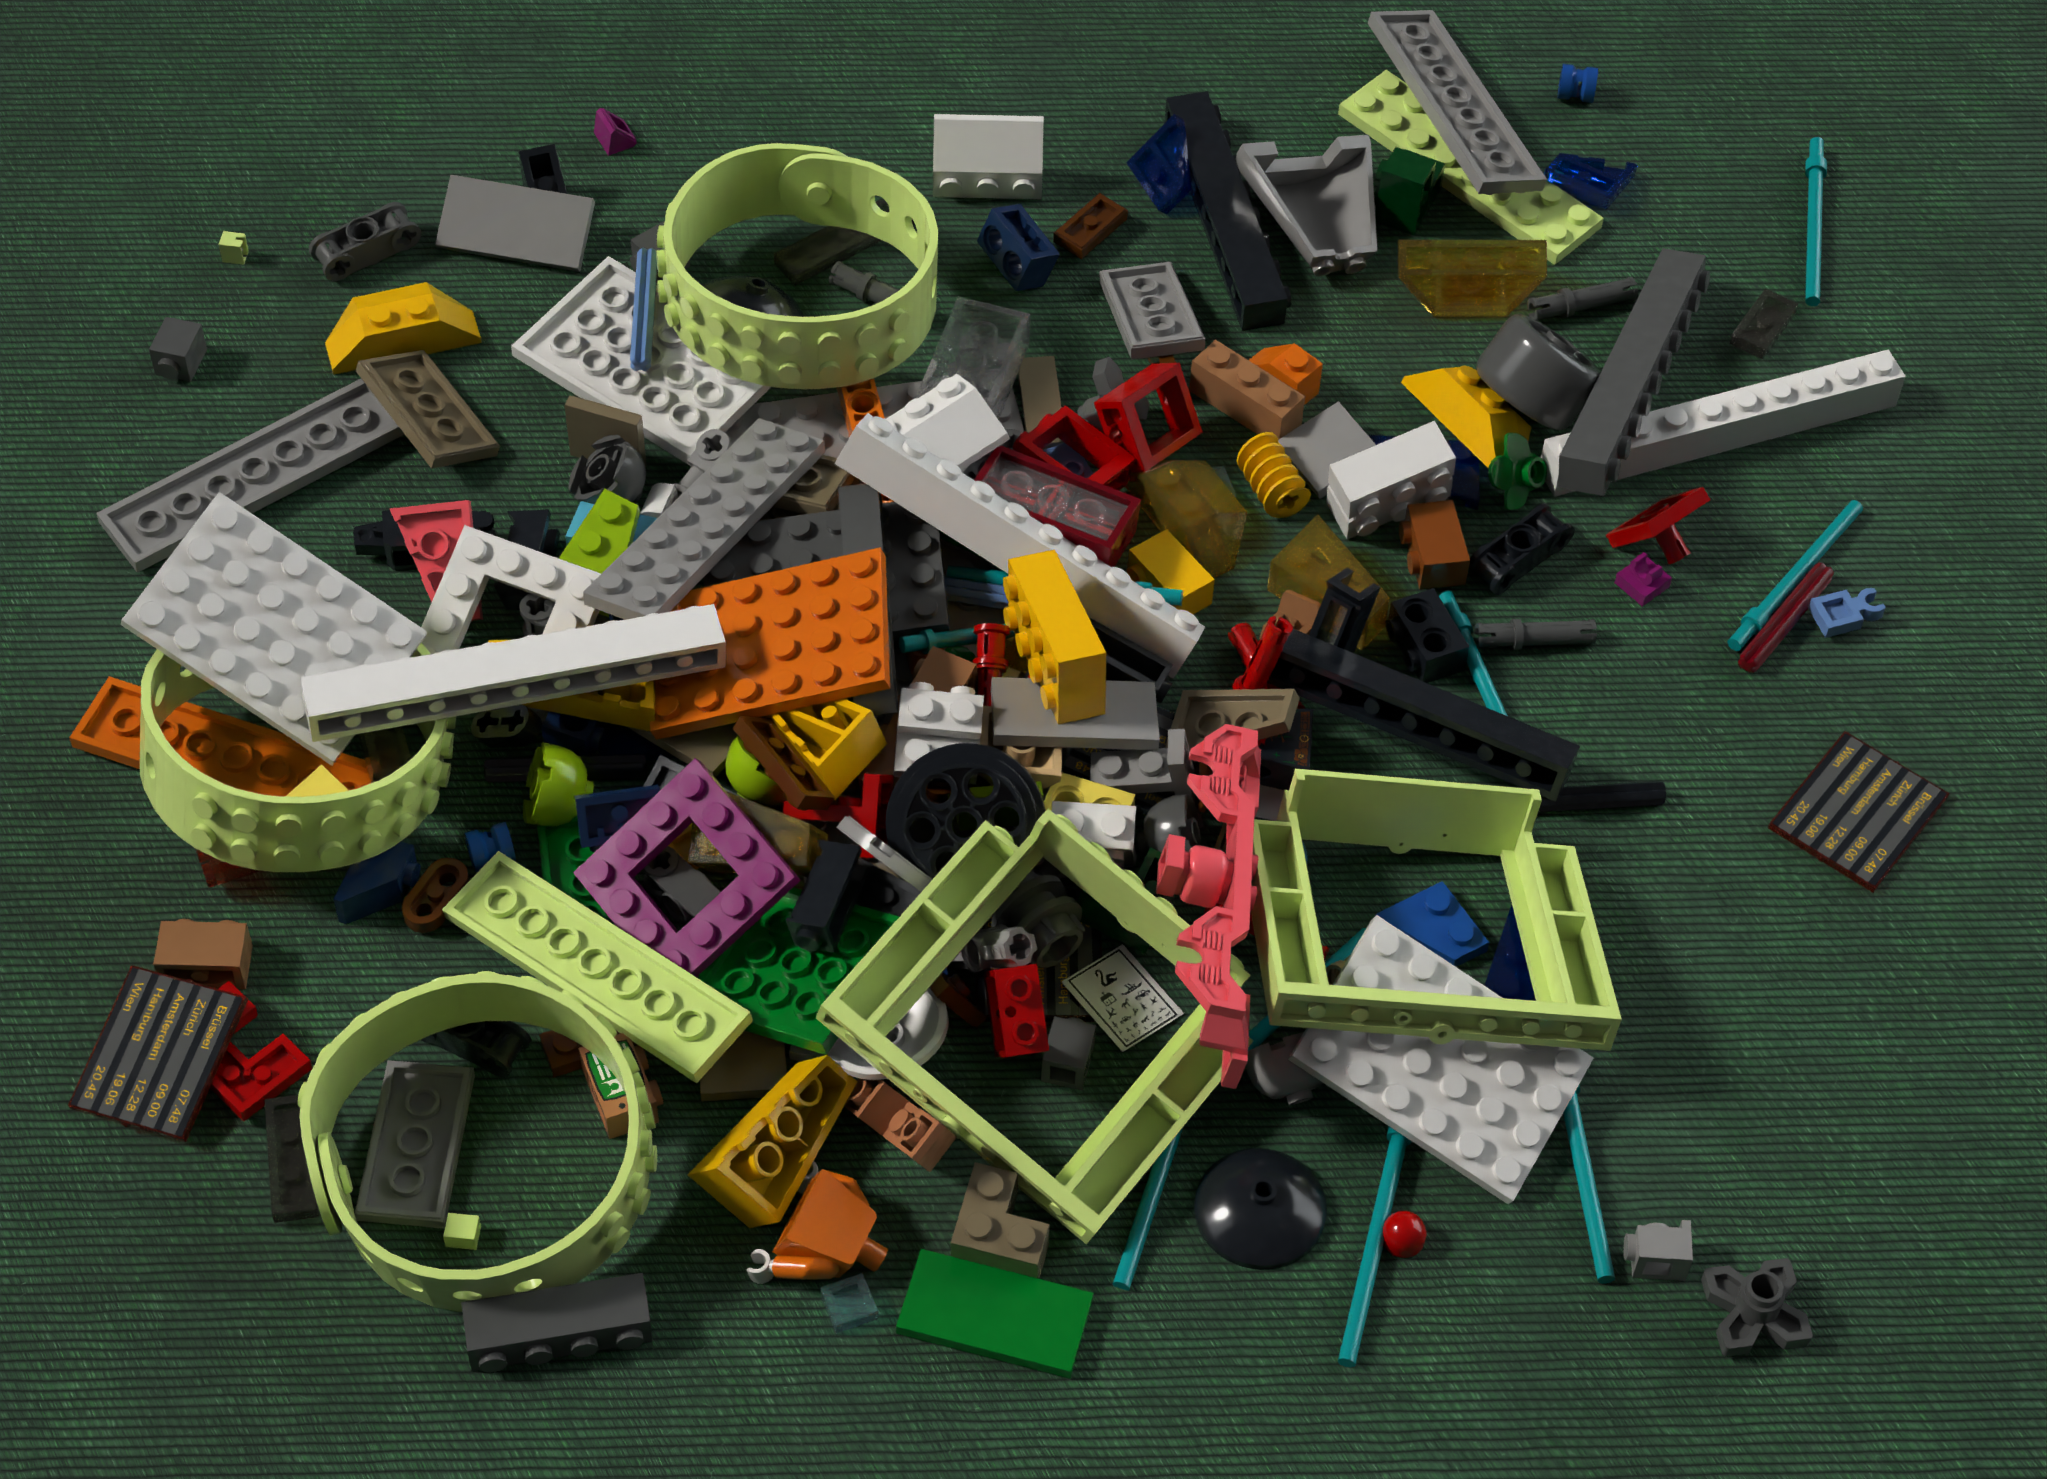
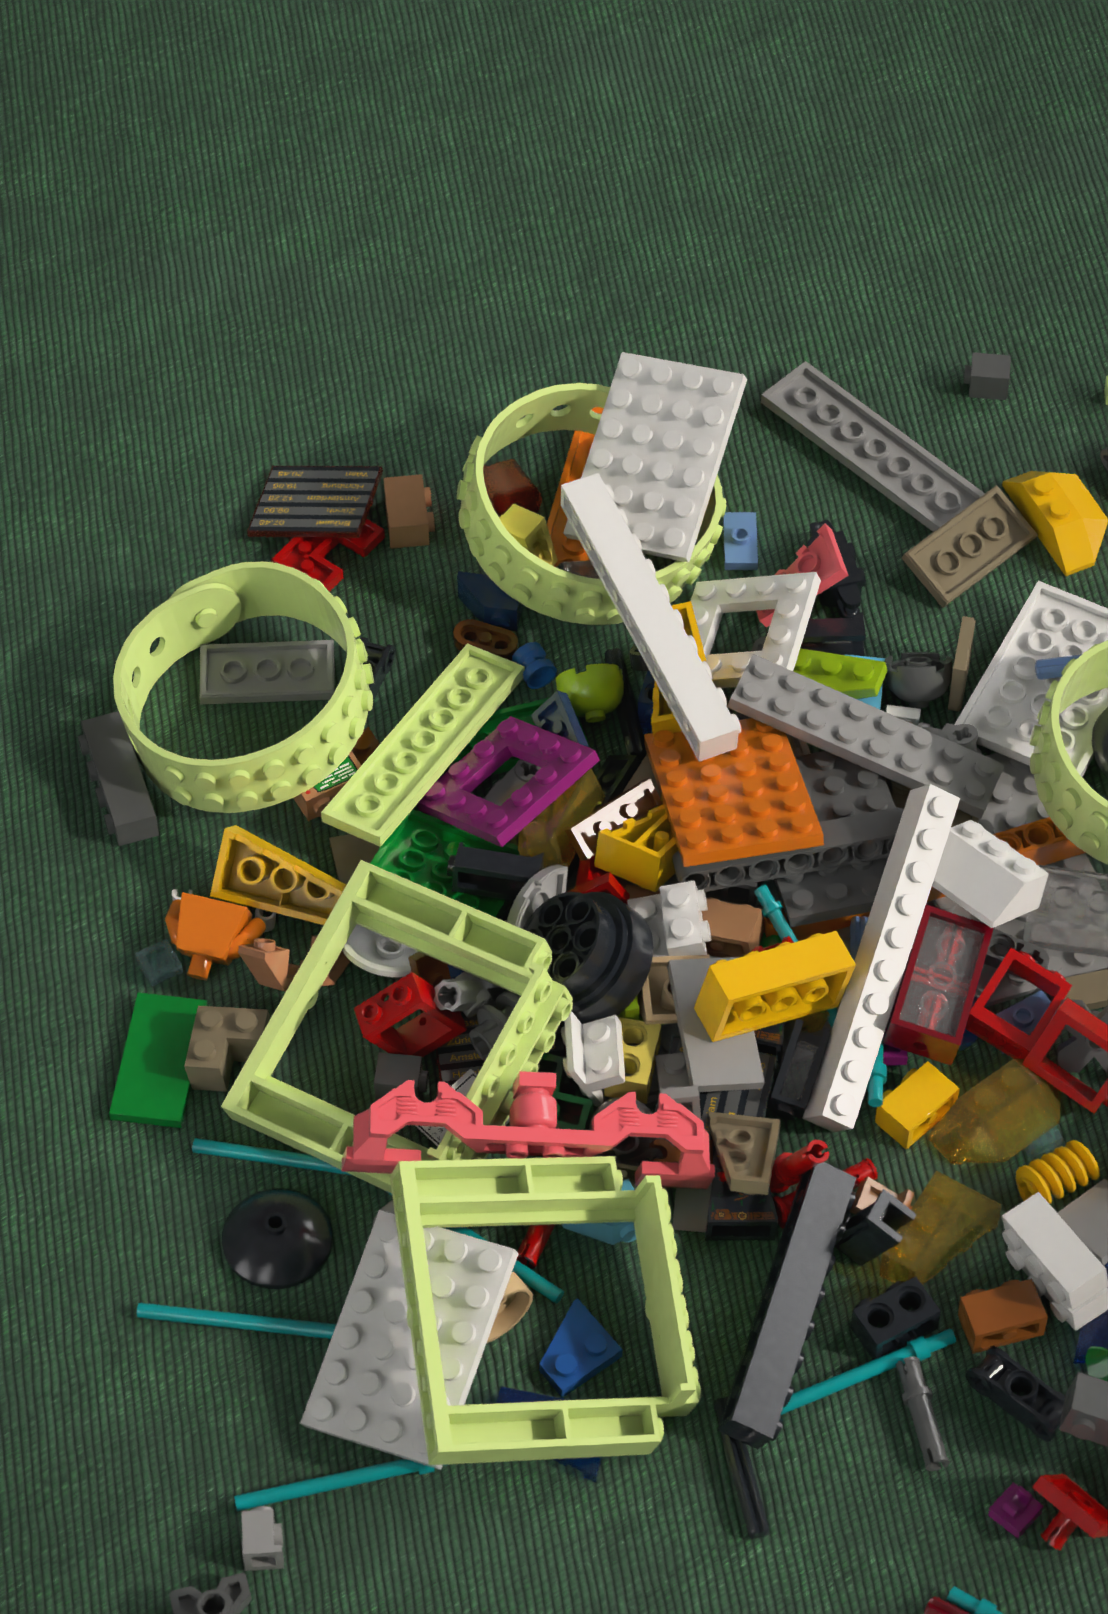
camera: 85 degrees right, 0 degrees up
yellowish green piece [443,1213,481,1250] -> none
red piece [1383,1211,1426,1258] -> none

